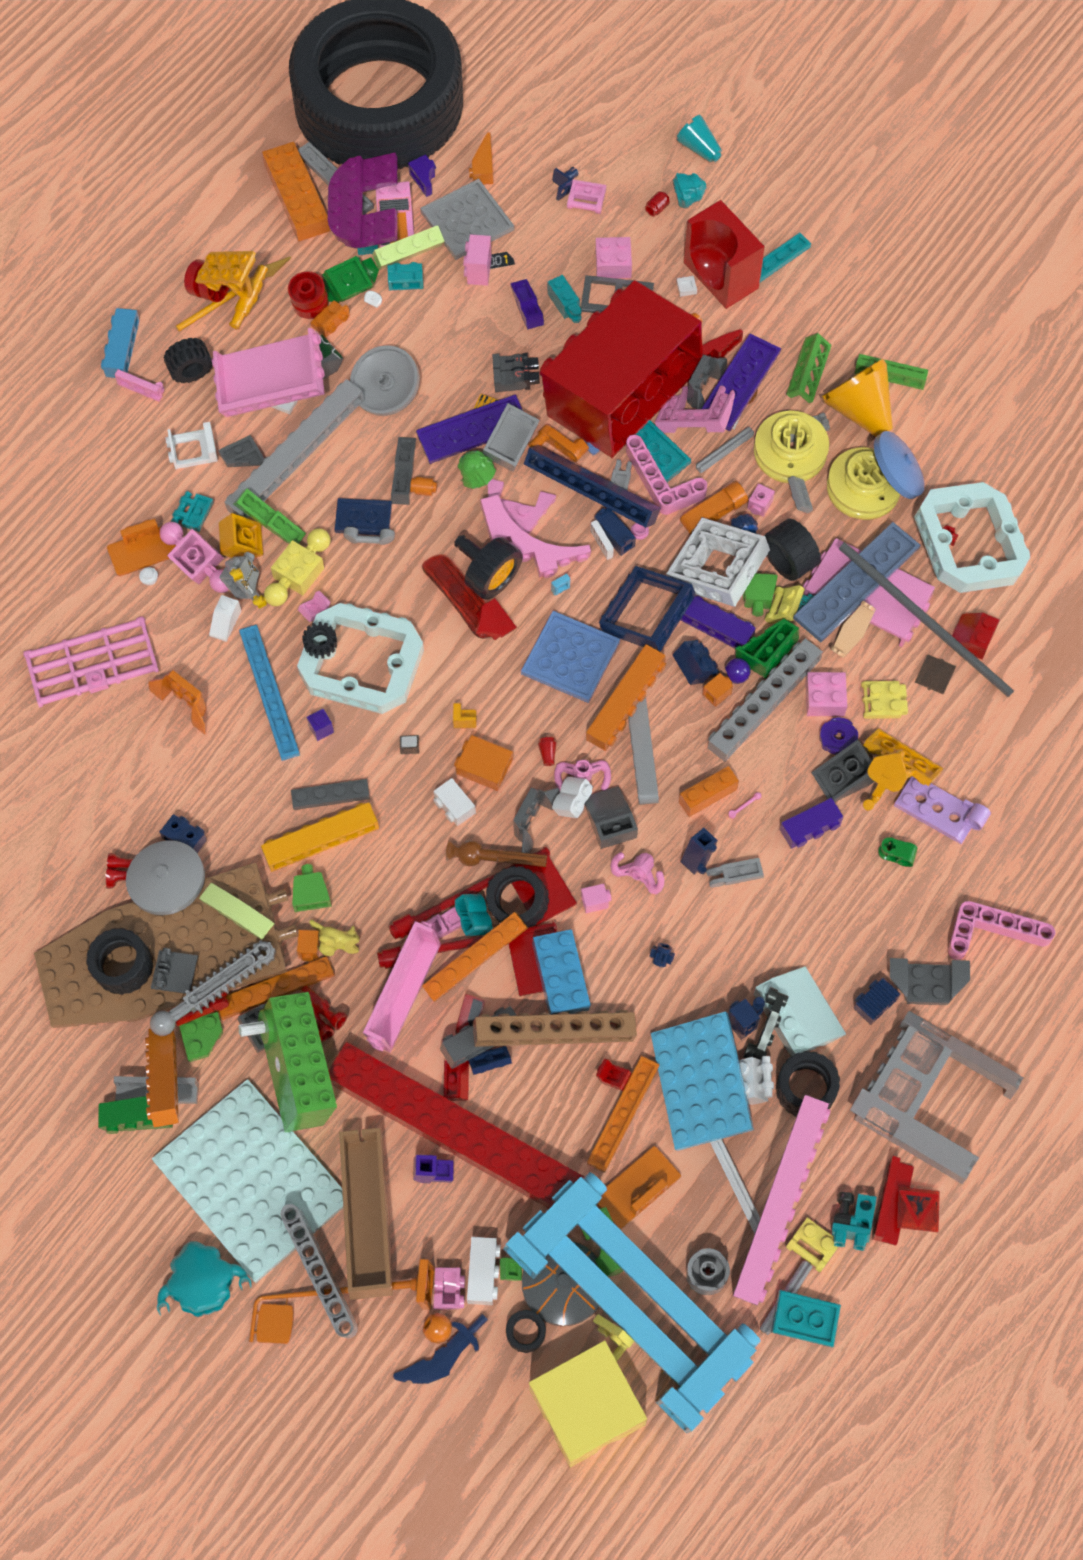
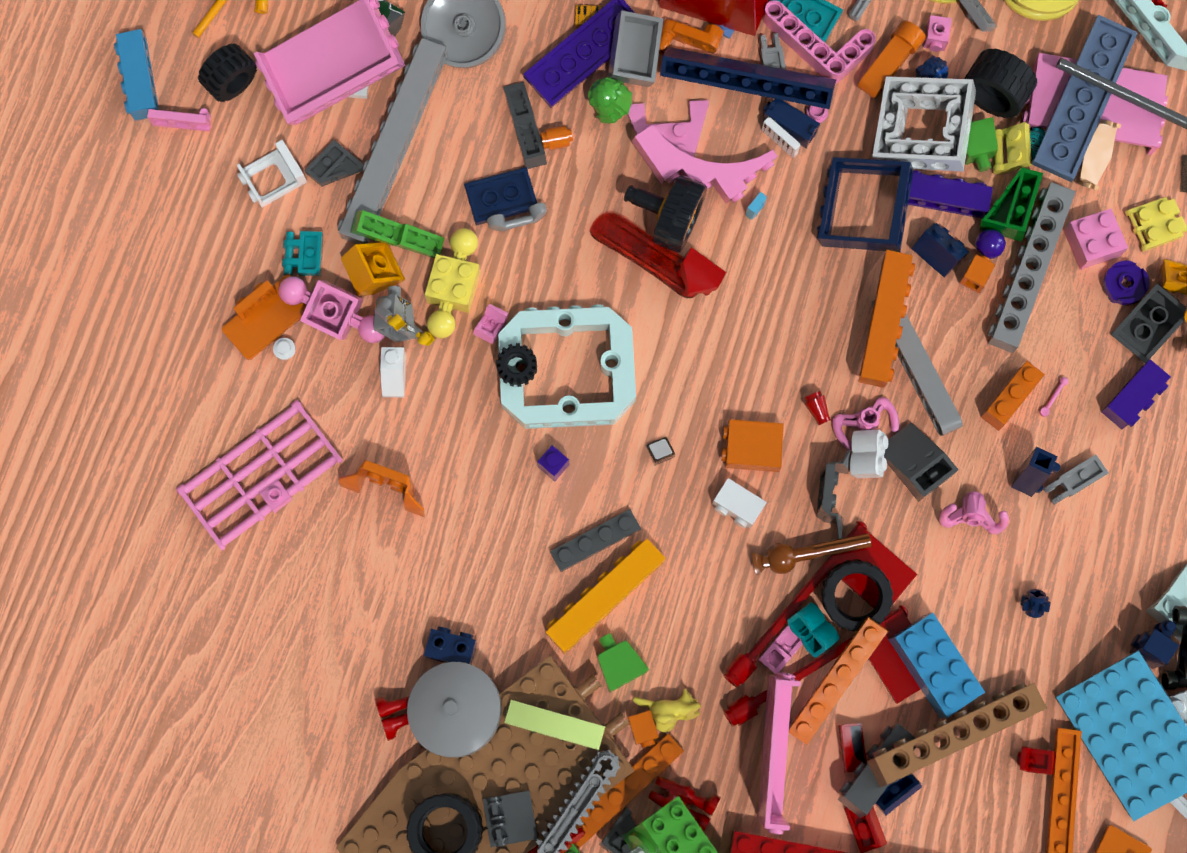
camera: 20 degrees left, 10 degrees up
dark azure tile [239,624,300,761] -> none
light orange panel [453,703,477,728] -> none
medium blue plate [521,611,621,703] -> none
bright pink brick [581,884,611,913] -> none

